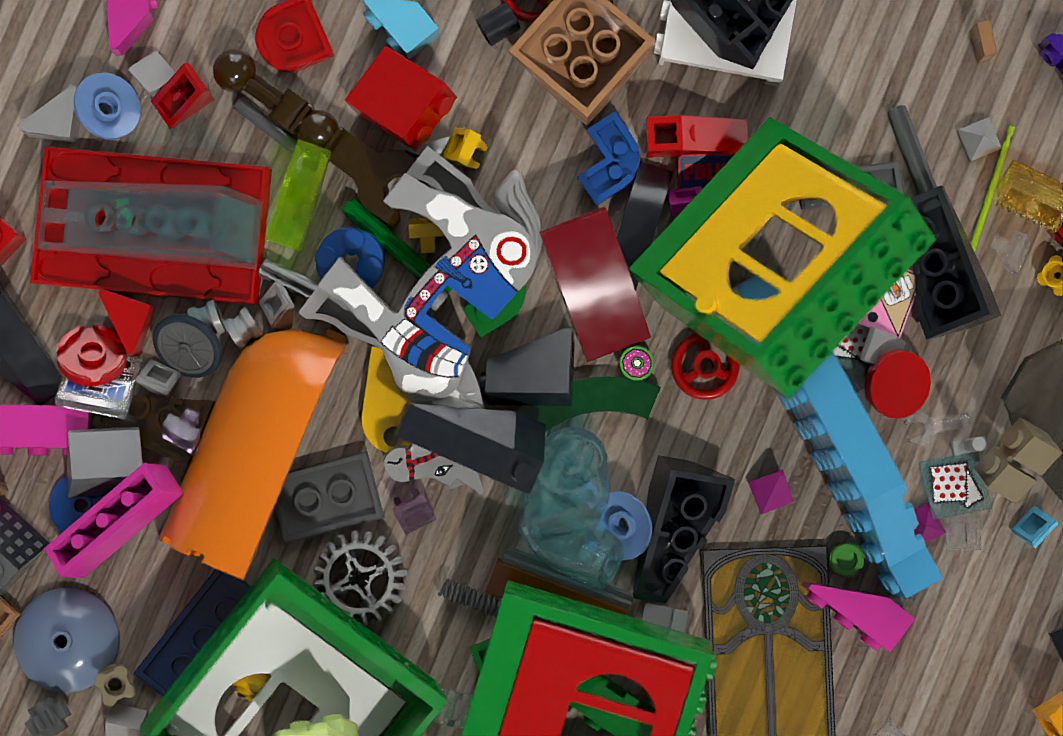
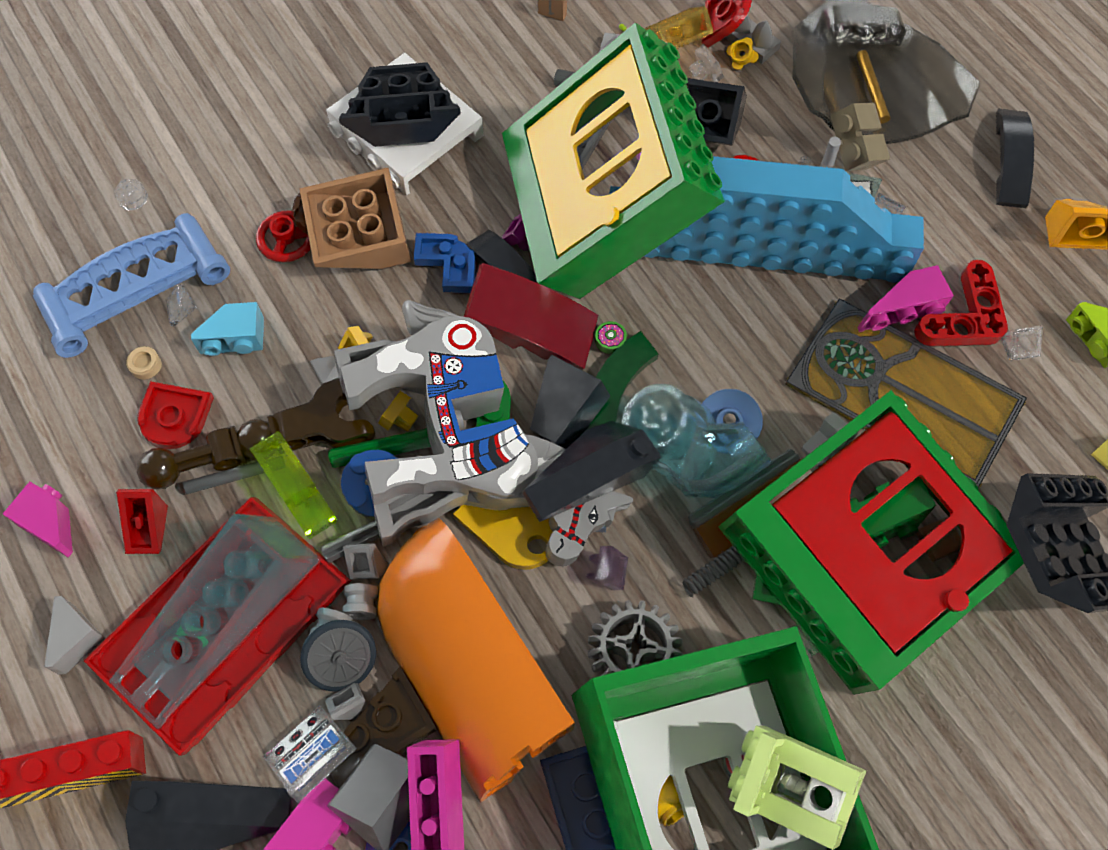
camera: 45 degrees left, 20 degrees down
red tile [57,325,127,386] -> none
medium blue dish [74,73,141,139] -> none
red slope [98,289,156,357] -> none
light grey slope [128,51,176,98] -> none
clear purple tile [162,407,200,454] -> none
dark grey tile [274,451,385,545] -> none
red brick [344,46,457,152] -> none
black beam [476,2,521,46] -> none
black wedge [633,455,735,603] -> none
red slope [644,115,748,158] -> none
red piece [671,333,740,400] -> none
slope [676,152,737,189] -> none
magenta slope [748,469,793,515] -> none
bright green tile [828,542,864,577] -> none
medium azure slope [1011,506,1059,548] -> none
none -> red beam [914,259,1008,346]

